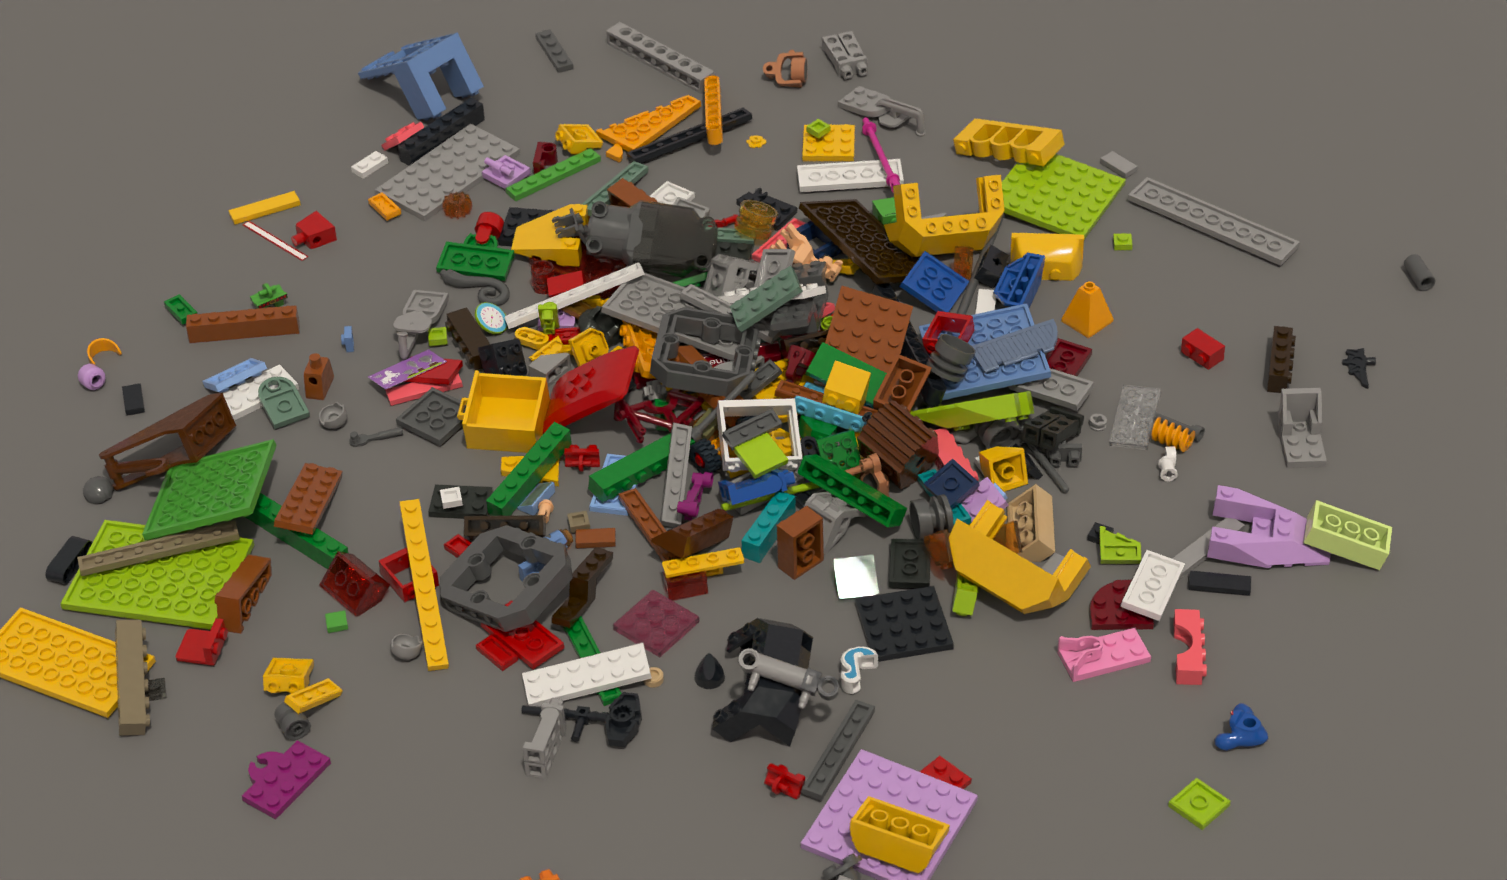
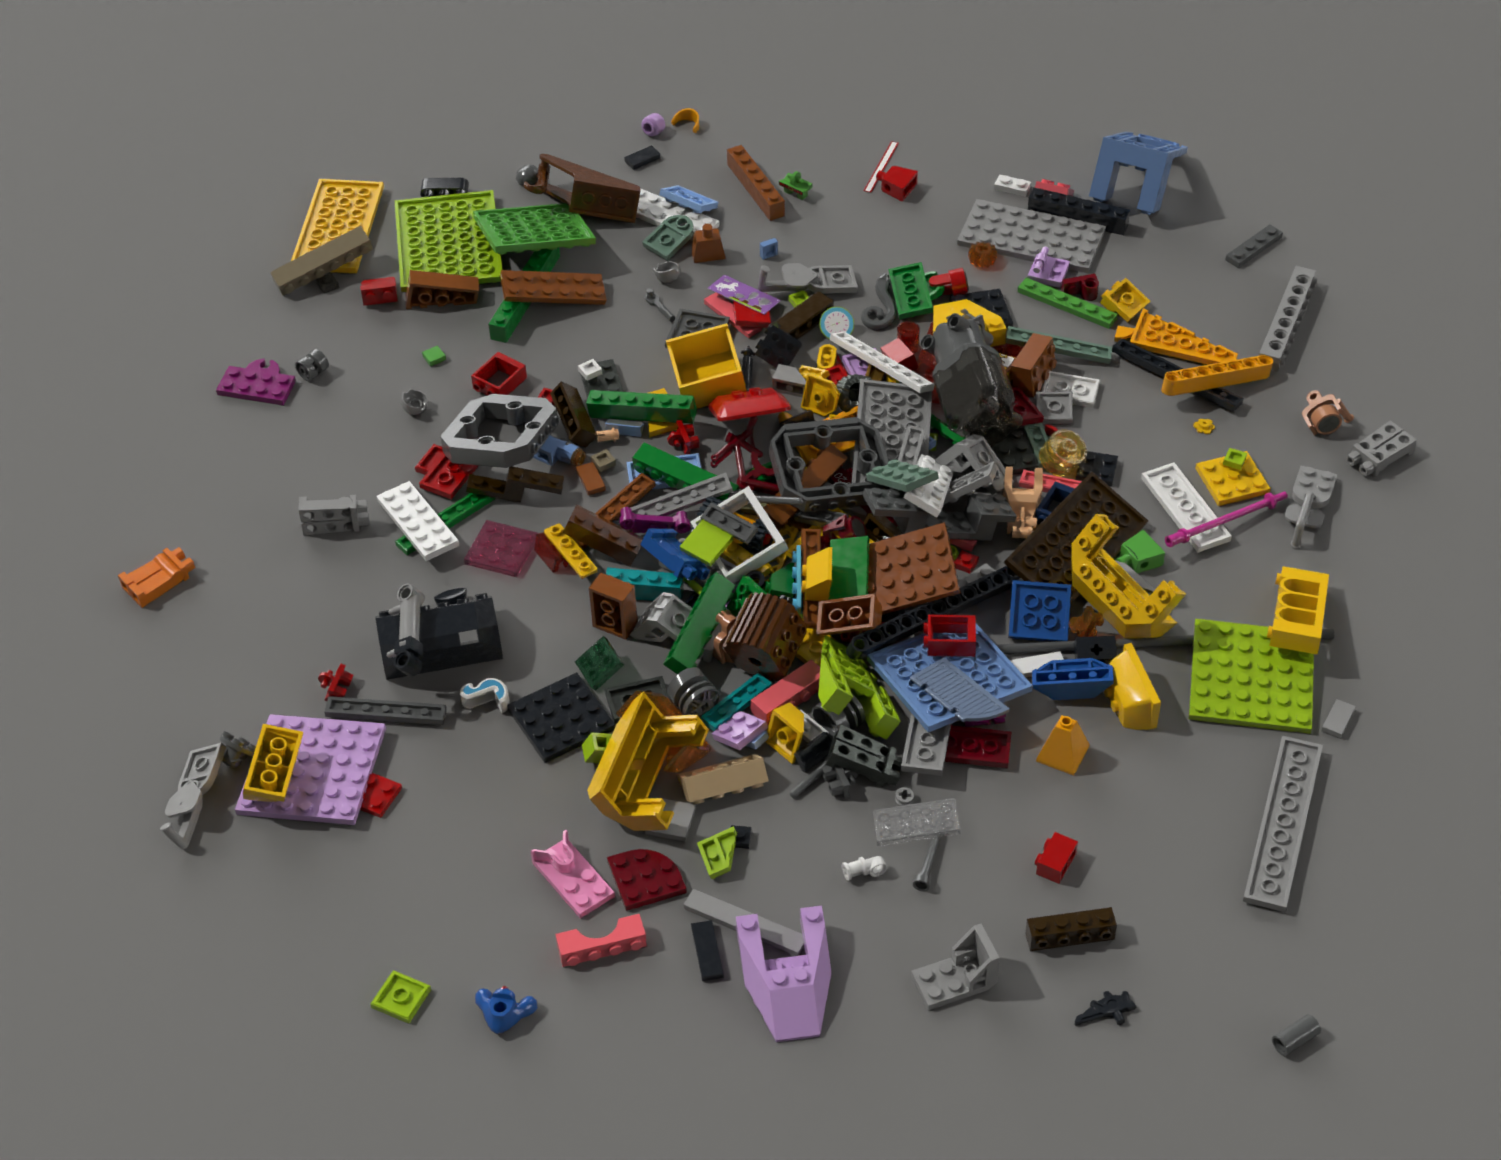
camera: 70 degrees right, 5 degrees up
dark tan plate [77,521,240,576] -> none
green plate [164,294,198,325] -> none
yellow tile [228,191,301,225] -> none
yellow plate [263,658,314,694] -> none
yellow tile [284,678,343,714] -> none
clear red slope [319,551,390,616] -> none
light orange plate [368,192,402,221] -> none
yellow plate [399,499,449,671] -> none
black bar [521,692,642,747] -> none
lime hips [538,302,560,334] -> none
tan tile [643,667,664,688] -> none
black plate [736,188,768,212] -> none
dark blue plate [924,459,980,510] -> none
dark grey wheel [926,334,976,382] -> none
lime plate [1113,233,1133,250] -> none
white plate [1121,550,1185,621] -> none
light orange piece [1151,417,1195,452] -> none
yellowish green brick [1303,500,1392,570] -> none

